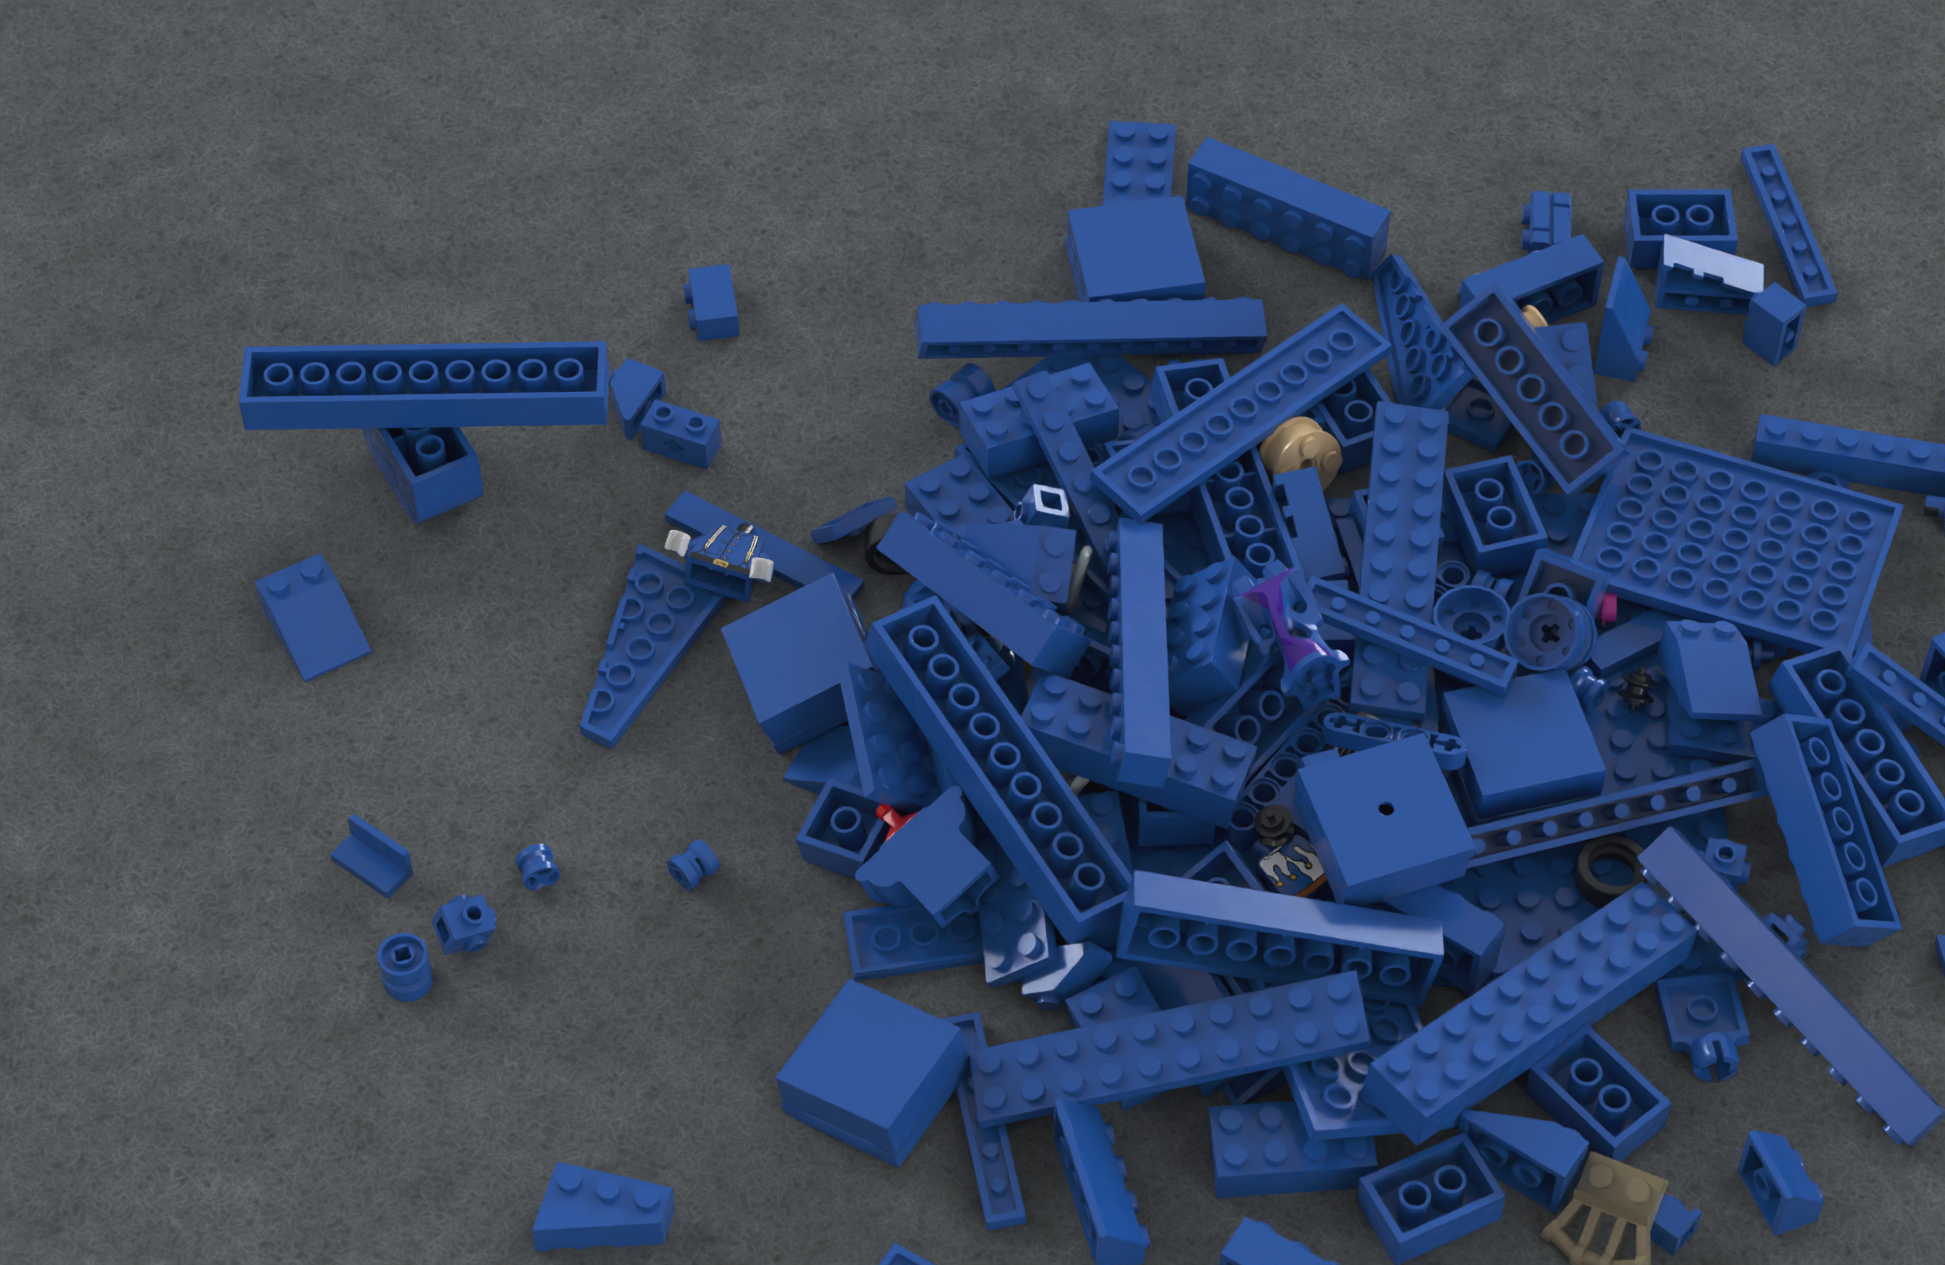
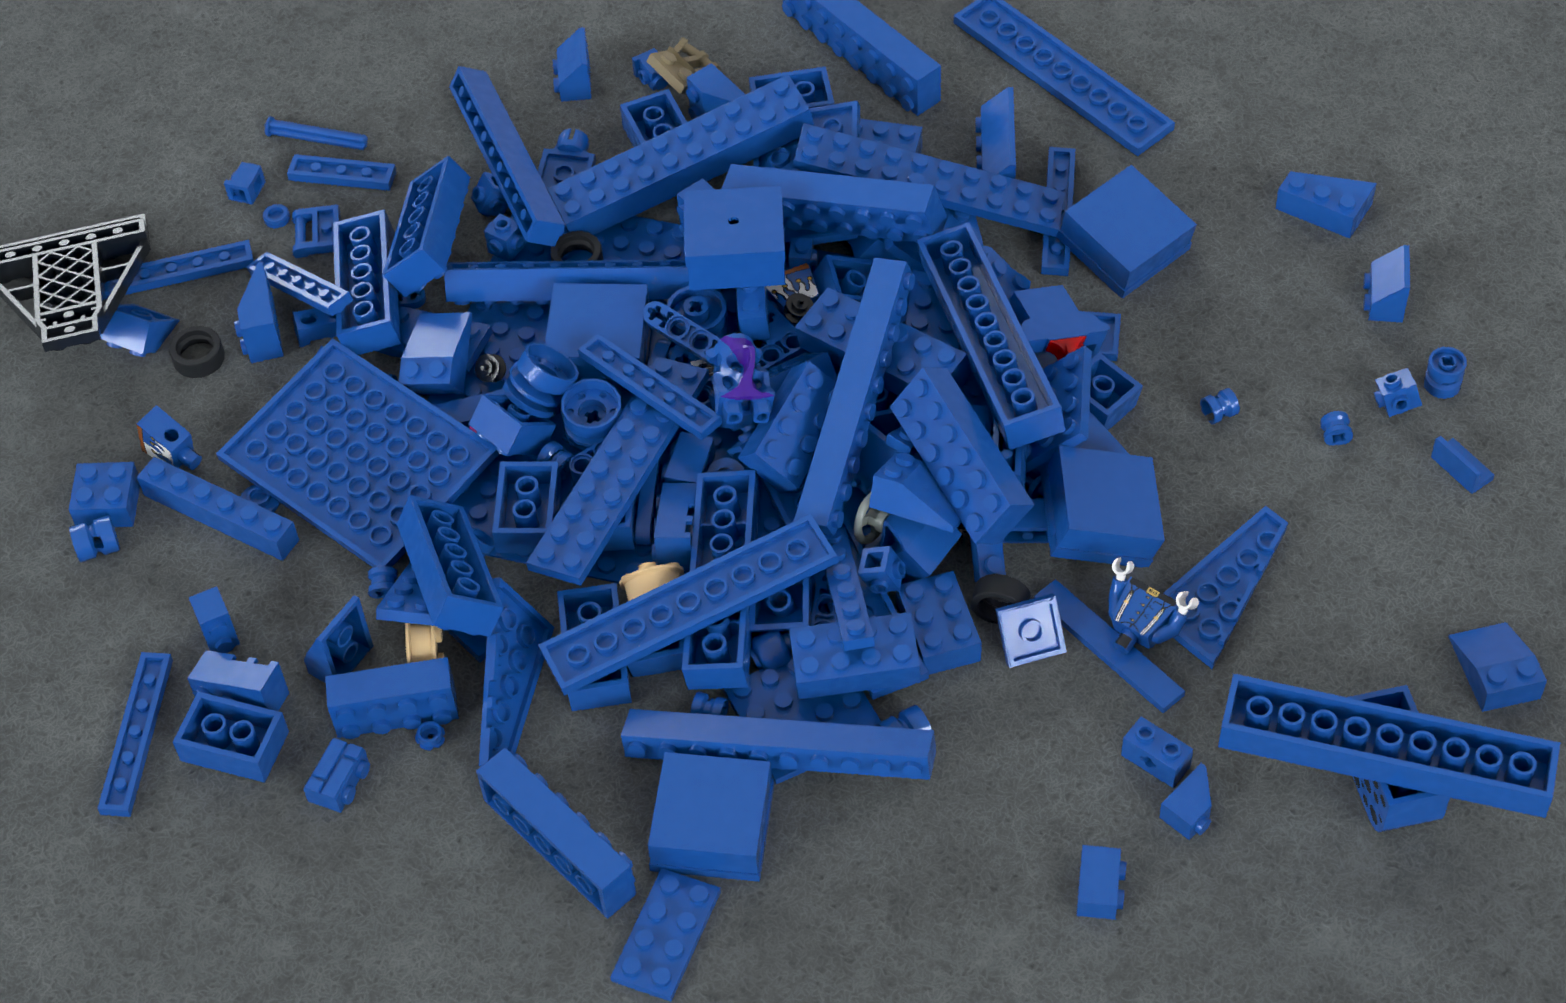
camera: 160 degrees left, 0 degrees up
none -> blue slope [1363,245,1410,323]

